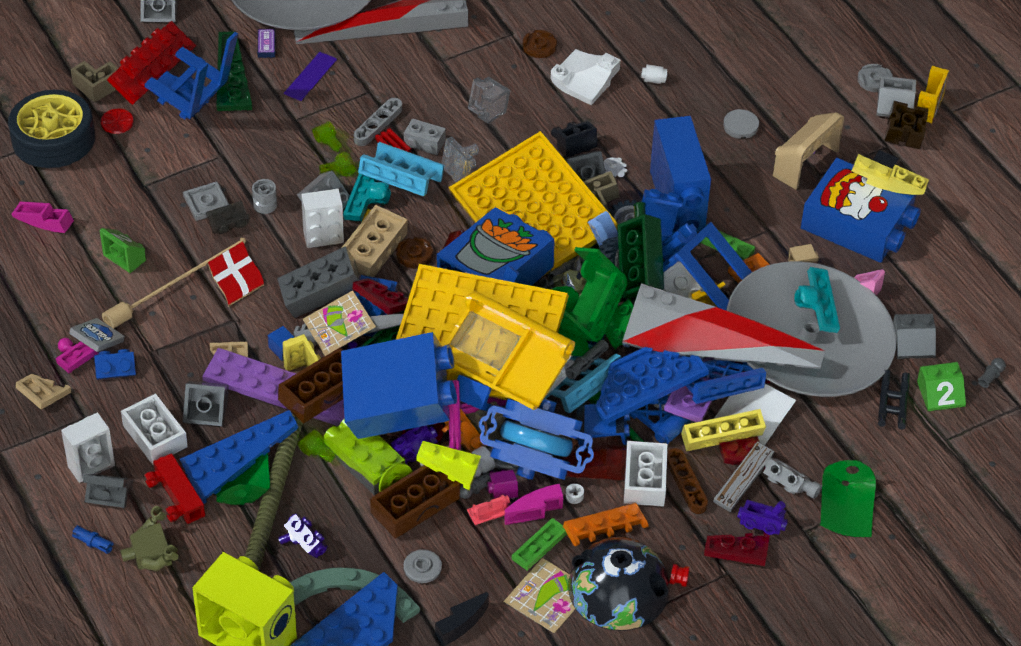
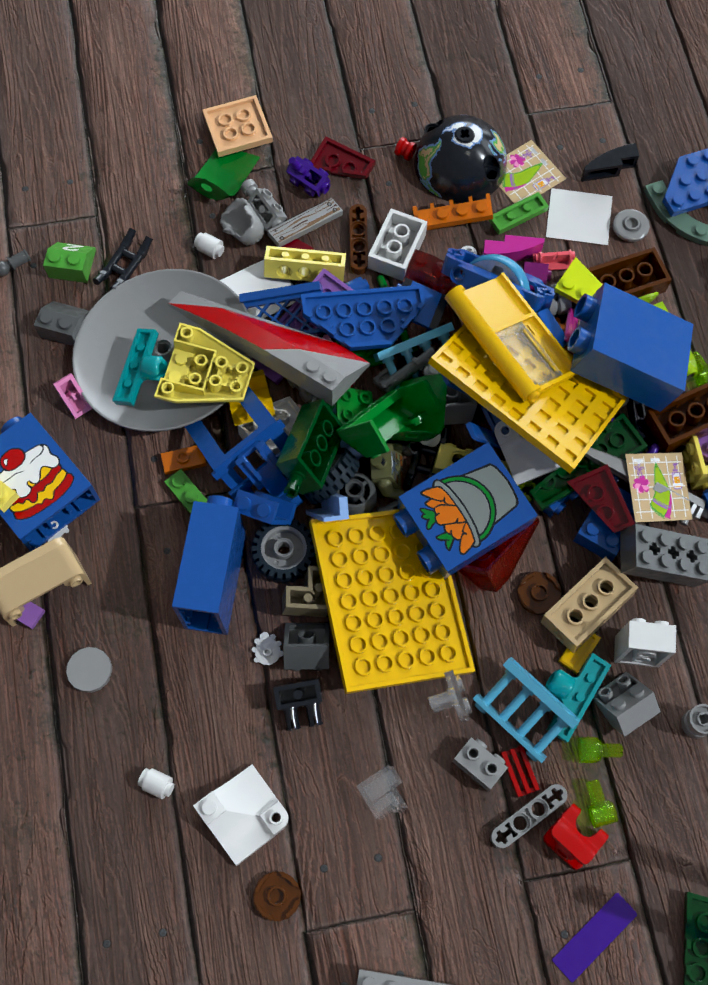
camera: 160 degrees left, 20 degrees up
tan brick [788,244,819,263] -> none
none -> light yellow wedge [154,323,255,403]
none -> white brick [194,232,225,259]
none -> light nougat plate [202,95,273,157]
none -> light grey piece [220,198,264,246]
none -> red piece [543,803,609,870]
none -> white sticker [546,188,612,245]

